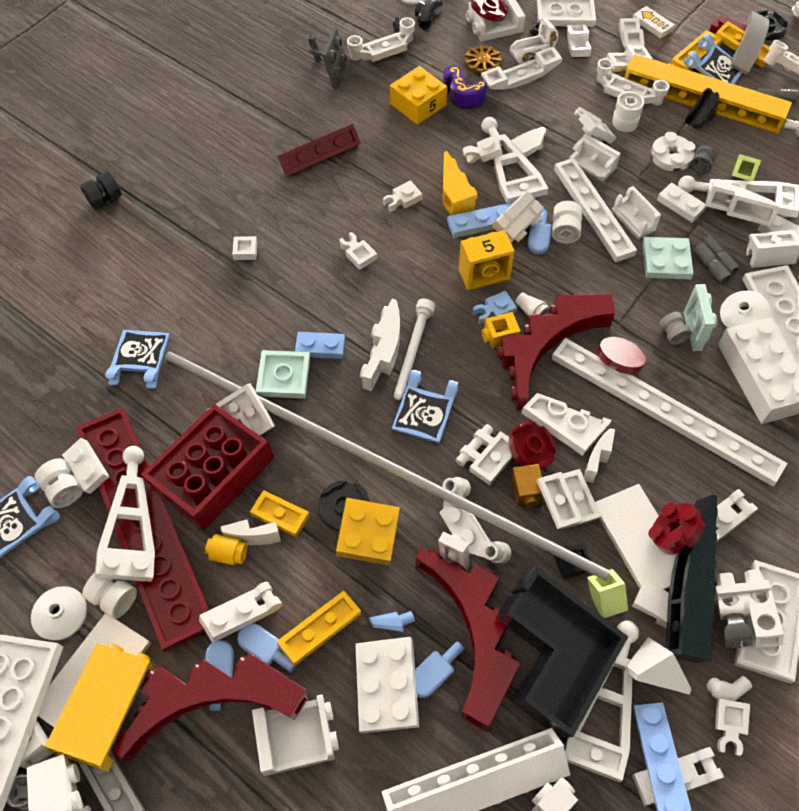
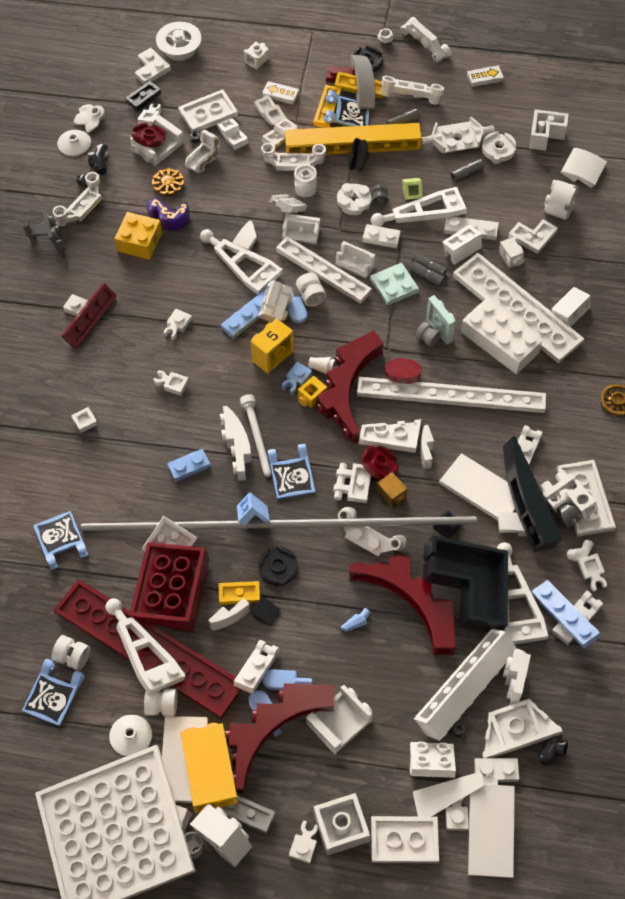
camera: 30 degrees left, 0 degrees up
white plate [62,438,109,494] -> none
yellow brick [205,534,248,566] -> none
light aqua plate [256,350,310,399] -> none
yellow plate [277,591,361,667] -> none
yellow brick [336,498,400,566] -> none
white plate [356,637,419,734] -> none
light blue piece [415,641,464,698] -> none
white plate [438,532,470,572] -> none
yellow slope [443,151,478,215] -> none
white plate [463,134,503,164] -> none
white slope [481,46,562,90] -> none
white slope [536,469,601,530] -> none
yellowish green brick [587,569,628,618] -> none
white slope [625,637,691,695] -> none
dark red plate [648,503,705,555] -> none
white slope [705,179,780,227] -> none
white dish [720,291,770,328] -> none
none -> white plate [63,294,88,316]
none -> light blue panel [237,492,270,526]
none -> black slope [252,596,280,627]

